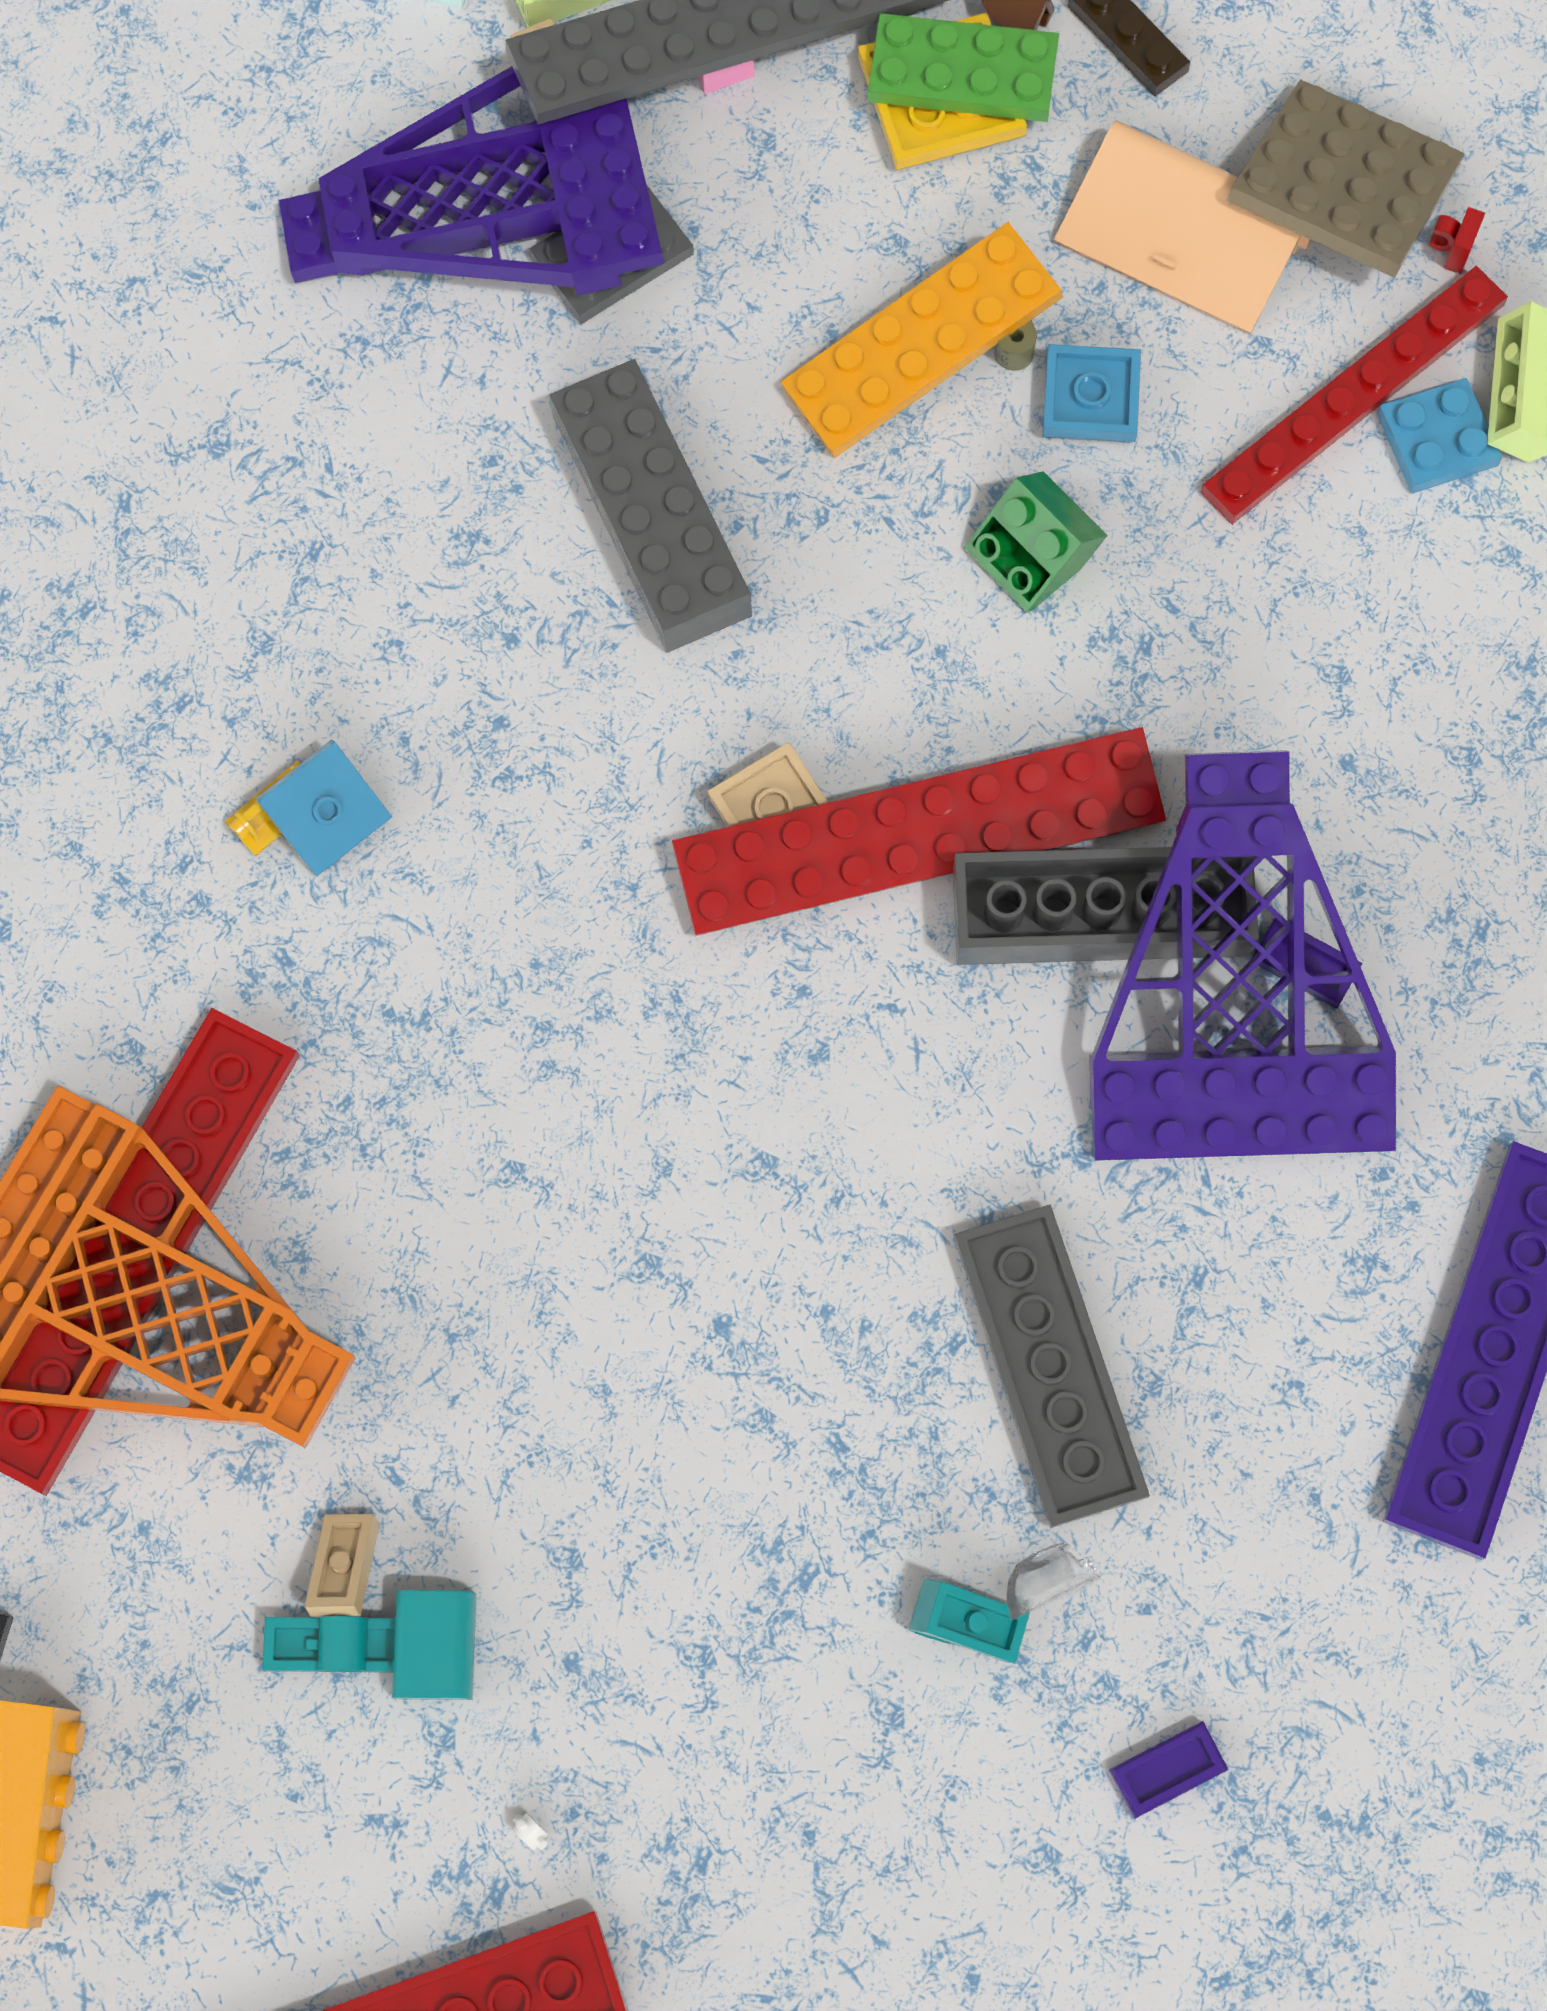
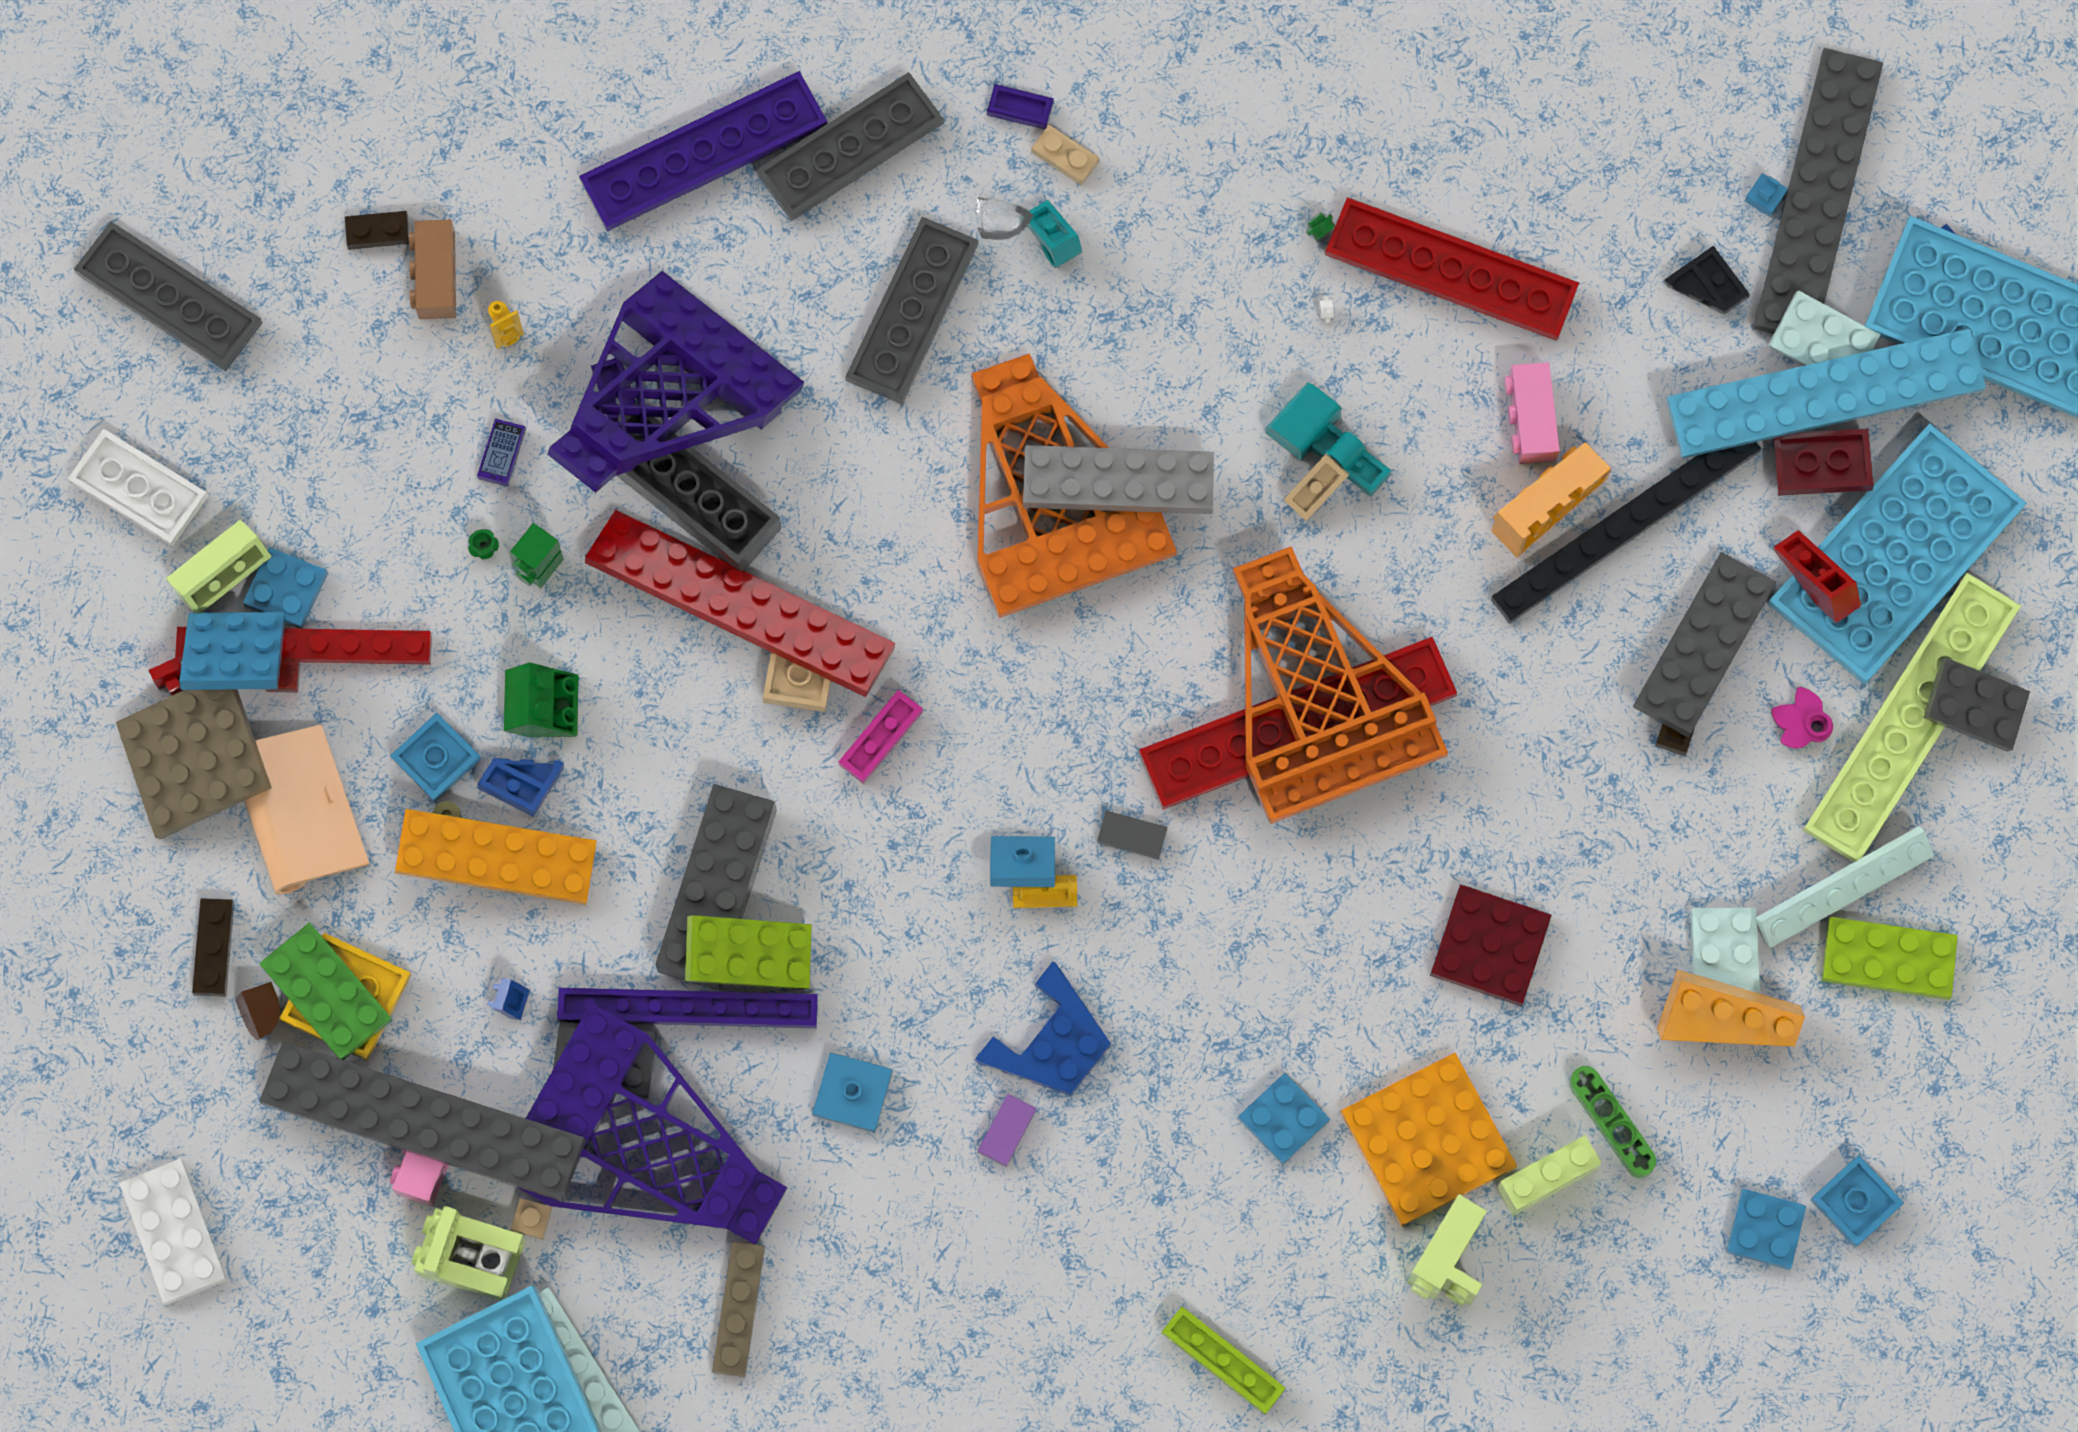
camera: 145 degrees left, 0 degrees up
none -> dark azure plate [180,612,285,690]
none -> clear red plate [265,658,300,693]
none -> green plate [468,529,499,560]
none -> tile [477,418,526,487]
none -> blue wing [478,758,564,817]
none -> blue tile [487,978,530,1020]
none -> yellow hinge [488,301,524,349]
none -> green piece [510,523,564,588]
none -> dark purple plate [557,987,818,1028]
none -> lime plate [685,915,812,989]
none -> dark tan plate [712,1241,765,1378]
none -> dark grey plate [756,72,944,222]
none -> dark azure plate [812,1052,893,1133]
none -> dark pink plate [838,690,923,784]
none -> orange wing [971,353,1177,618]
none -> blue wing [975,962,1111,1096]
none -> medium lavender tile [978,1094,1037,1167]
none -> light grey plate [1023,445,1214,514]
none -> tan plate [1031,125,1099,186]
none -> dark grey tile [1097,811,1168,860]
none -> green plate [1306,212,1335,240]
none -> bright pink brick [1504,362,1560,464]

